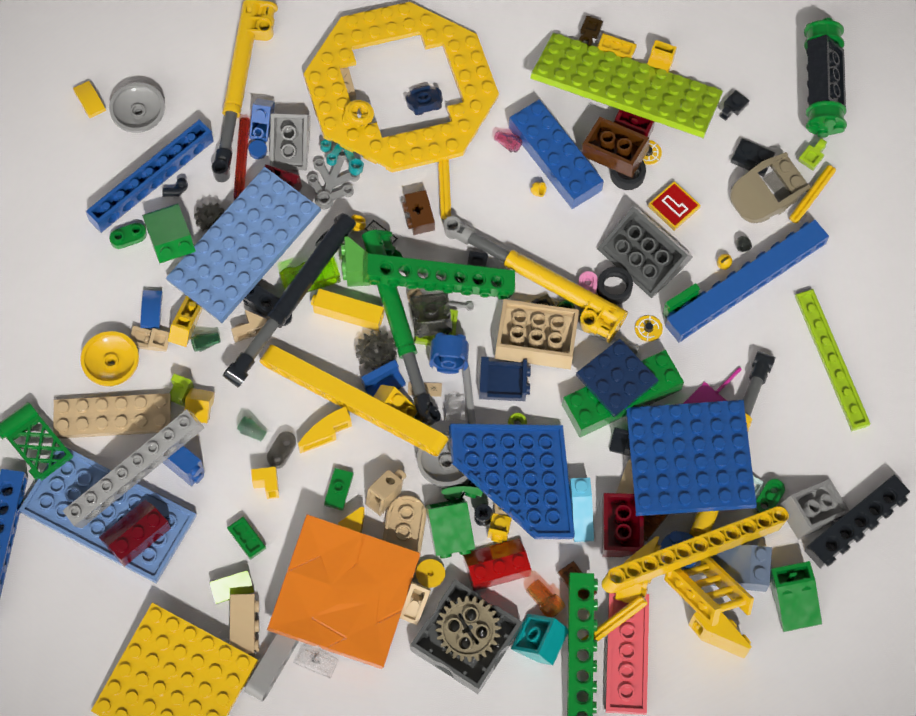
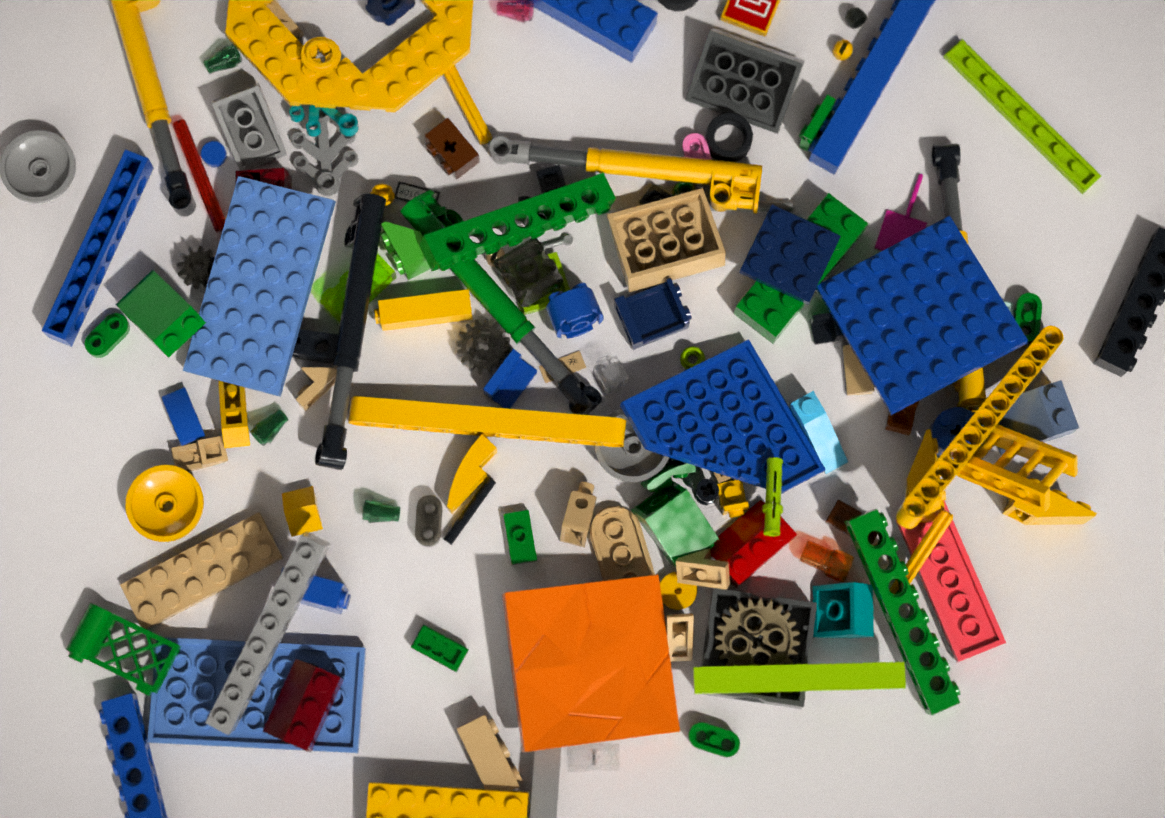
camera: 25 degrees left, 10 degrees up
black arm [162,178,188,197] -> none
lime panel [170,374,195,407] -> none
slope [209,570,254,604] -> none
slope [249,98,275,142] -> none
yellow piece [251,467,279,499] -> none
yellow slope [338,507,365,533] -> none
yellow slope [373,385,417,418] -> none
light grey bar [462,367,476,424] -> none
yellow hinge [530,182,546,197] -> none
dark red slope [602,493,644,557] -> none
yellow piece [635,315,663,342] -> none
green slope [770,561,822,632] -> none
light grey slope [778,479,850,540] -> none
none -> clear green cone [203,44,242,74]
none -> black bar [443,477,496,545]
none -> tan slope [676,549,730,590]
none -> green plate [688,722,740,758]
none -> lime tile [693,662,906,694]
none -> lime pin [762,457,783,537]

